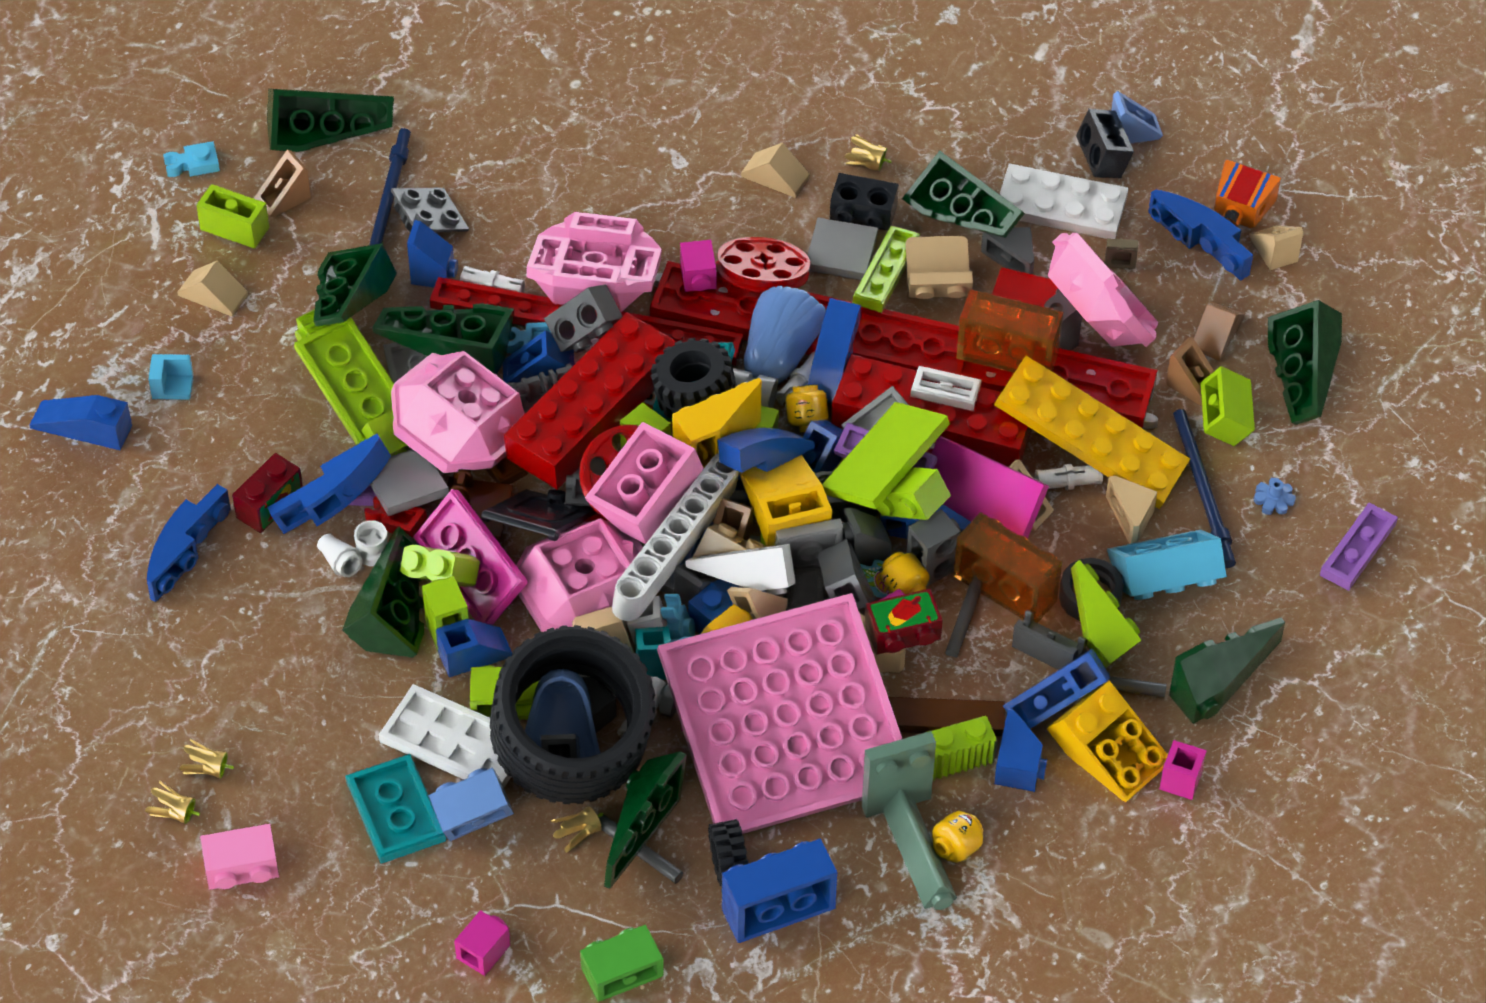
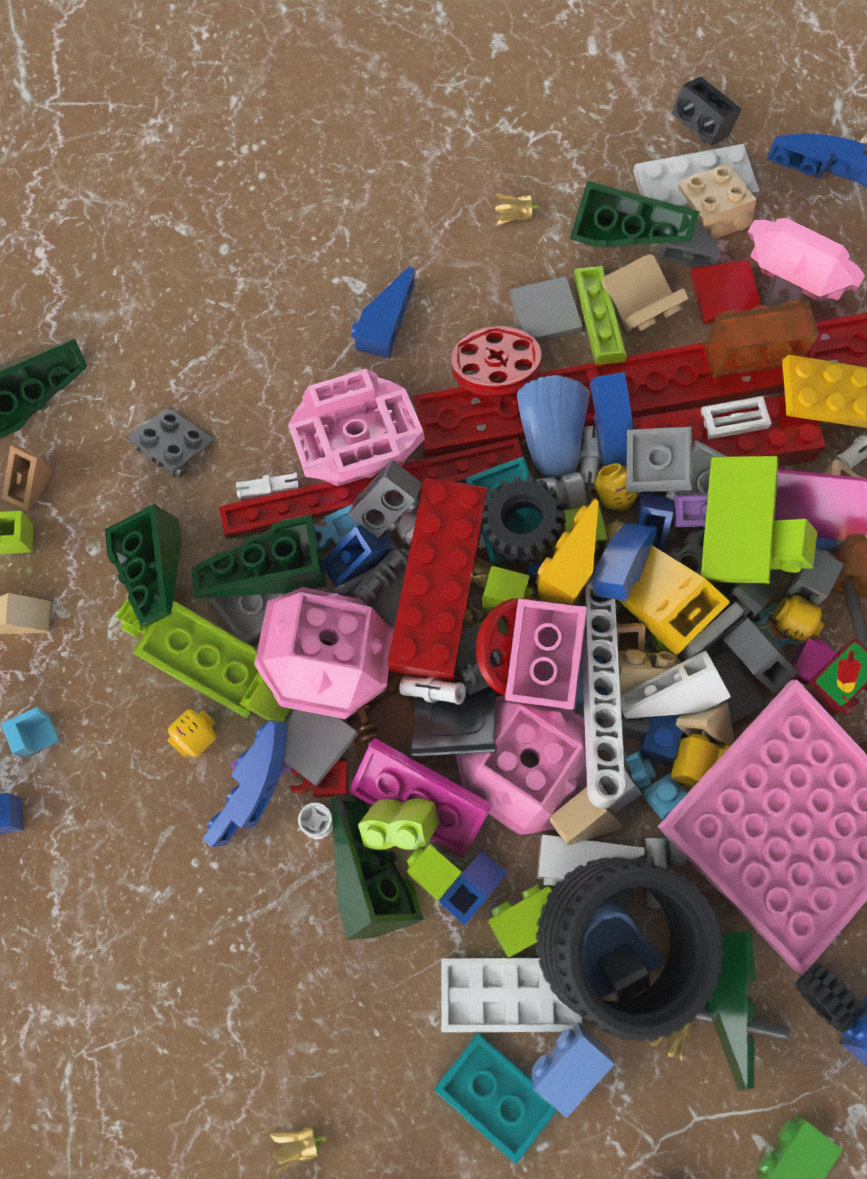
camera: 25 degrees left, 20 degrees up
blue slope [147,484,231,602] -> none
dark red brick [232,453,303,533] -> none
white cone [317,534,363,577] -> none
dark blue bar [369,128,411,245] -> none
blue slope [407,220,458,288] -> none
teal brick [635,626,671,680] -> none
dark pink brick [680,240,716,292] -> none
tan slope [741,143,809,198] -> none
black brick [830,173,899,231] -> none
dark tan tile [1104,238,1138,269] -> none
medium blue slope [1111,91,1163,143] -> none
orange torso [1214,159,1281,228] -> none
none -> yellow head [167,709,217,758]
none -> blue slope [351,267,415,359]
none -> white pin [399,675,466,704]
none -> light grey tile [626,427,692,493]
none -> tan bracket [678,164,756,240]

